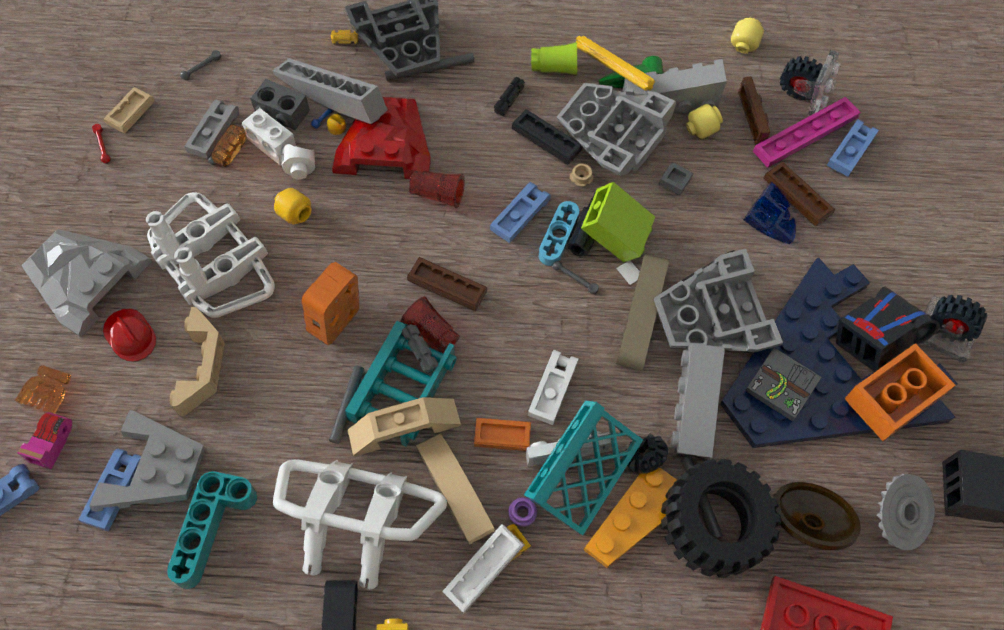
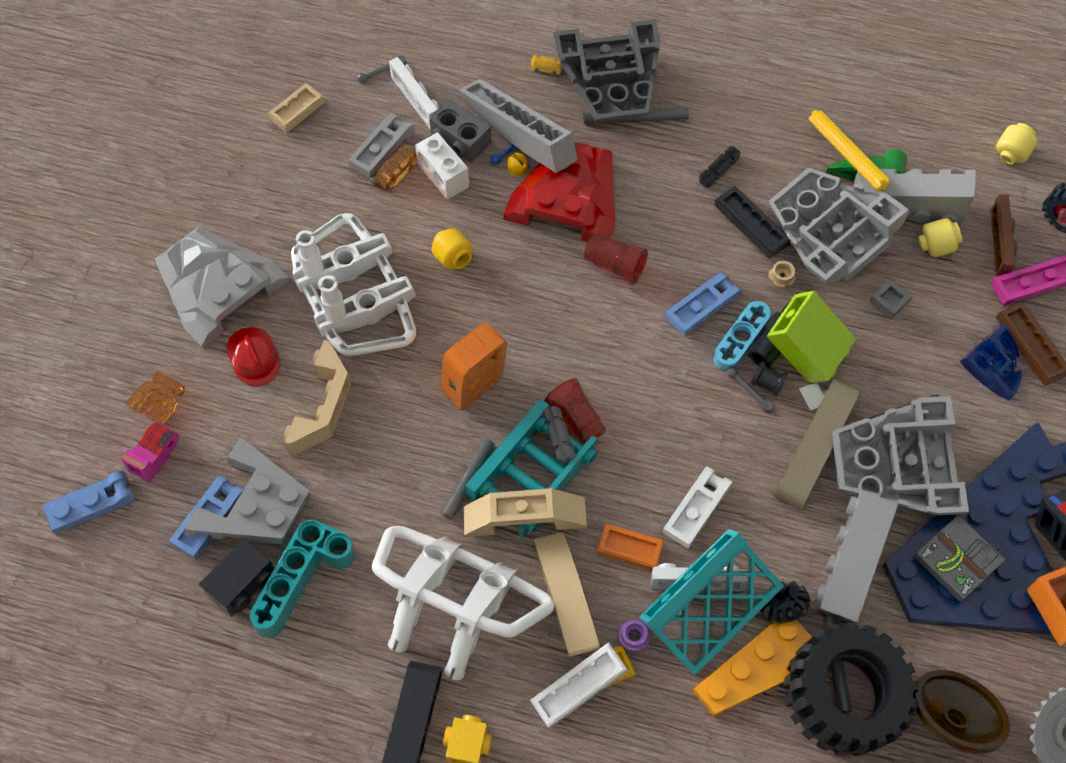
camera: 15 degrees right, 0 degrees up
red hinge [92,124,111,163] -> none
white piece [281,144,315,180] -> none
reddish brown plate [407,257,487,312] -> none
lime plant [531,42,577,75] -> none
none -> black brick [199,538,274,617]
none -> white plate [389,57,440,129]
none -> black bush [750,361,788,397]

